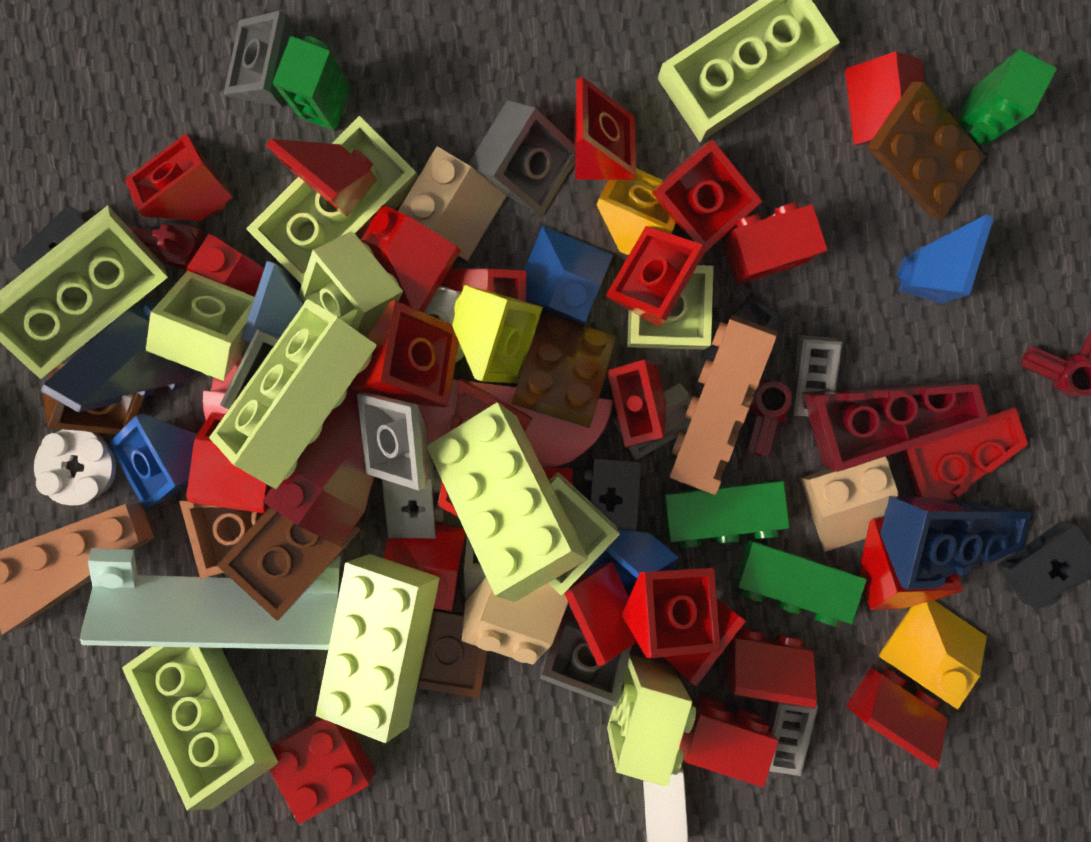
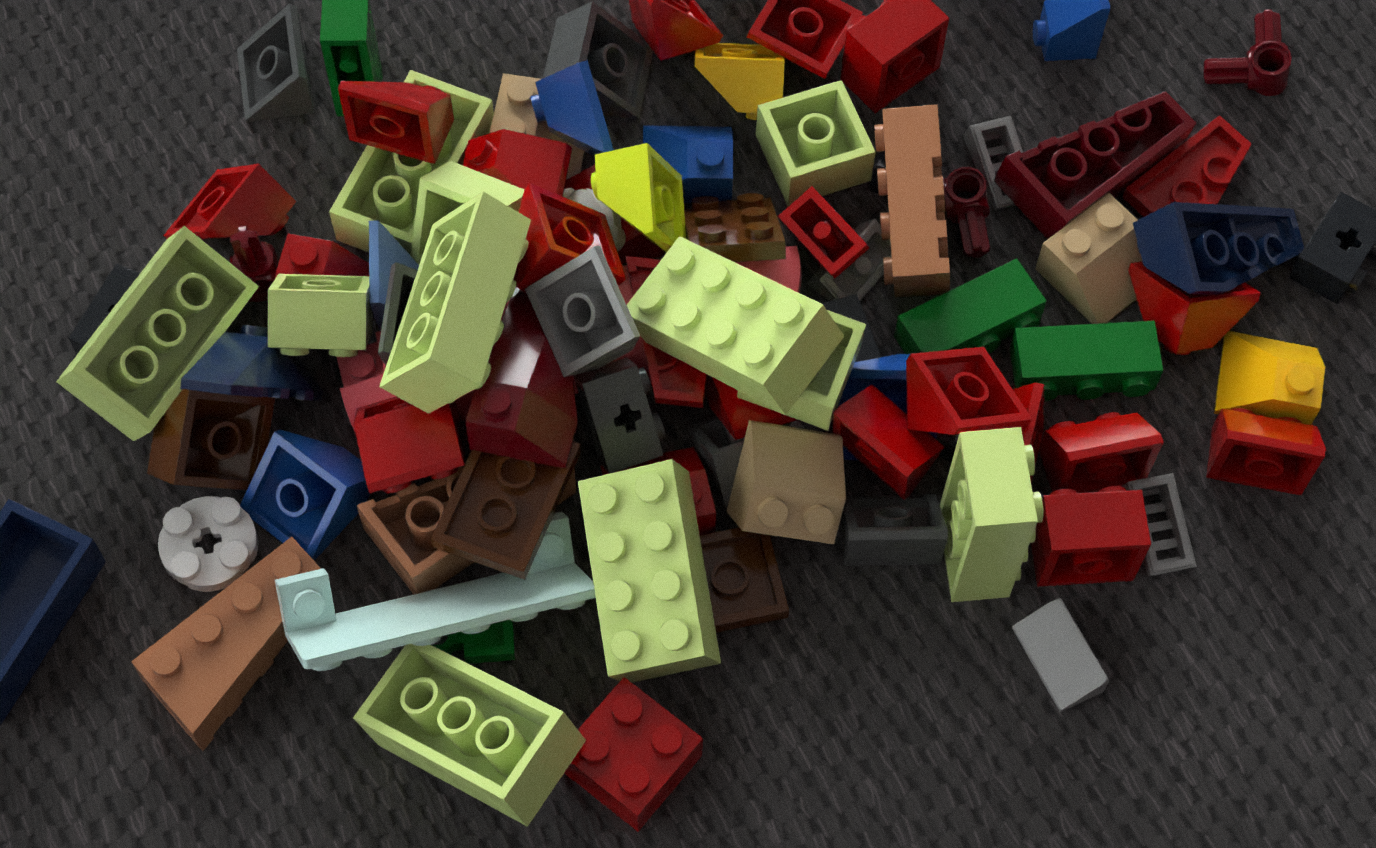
camera: 25 degrees left, 25 degrees down
red slope [606,226,707,327] -> none
none -> blue slope [530,60,614,157]

